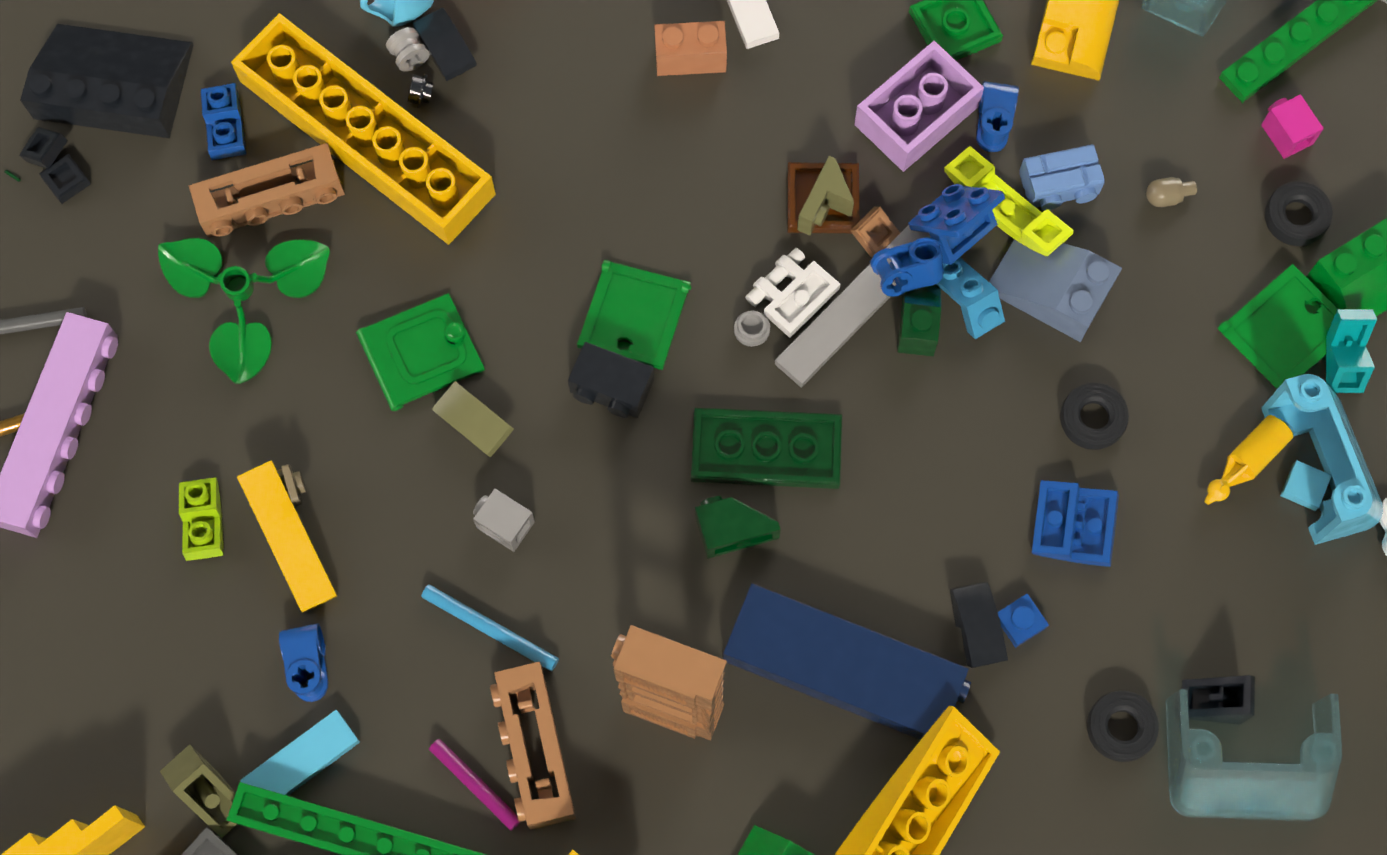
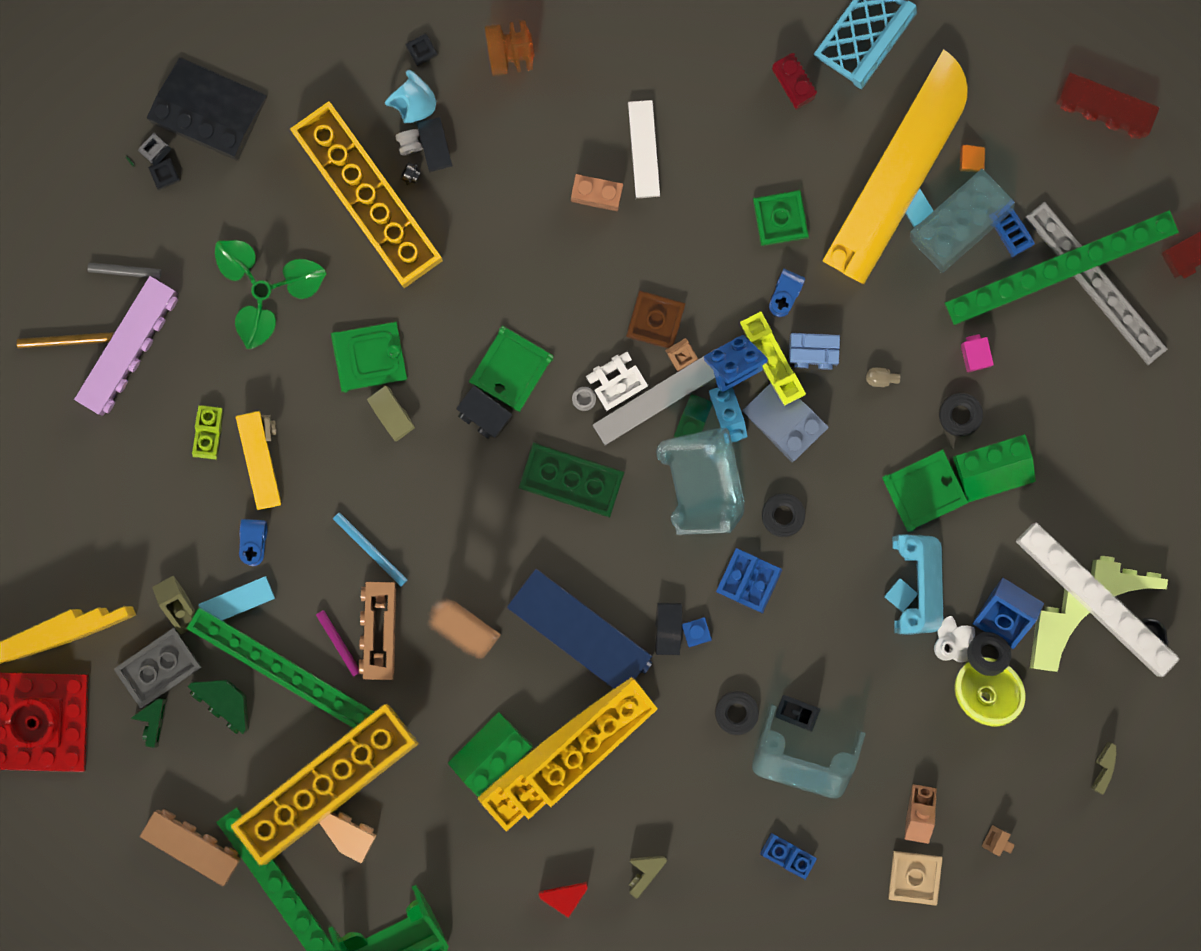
camera: 15 degrees right, 15 degrees up
medium nougat brick [189,143,345,237] -> none
blue slope [201,83,247,160] -> none
light grey brick [473,489,535,552] -> none
dark green slope [695,496,781,559] -> none
olive slope [797,156,854,236] -> none
lavender brick [854,41,984,172] -> none
blue piece [870,237,944,297] -> none
yellow wheel [1204,415,1293,505] -> none
teal slope [1326,309,1377,393] -> none
none -> clear light blue windscreen [657,428,744,535]

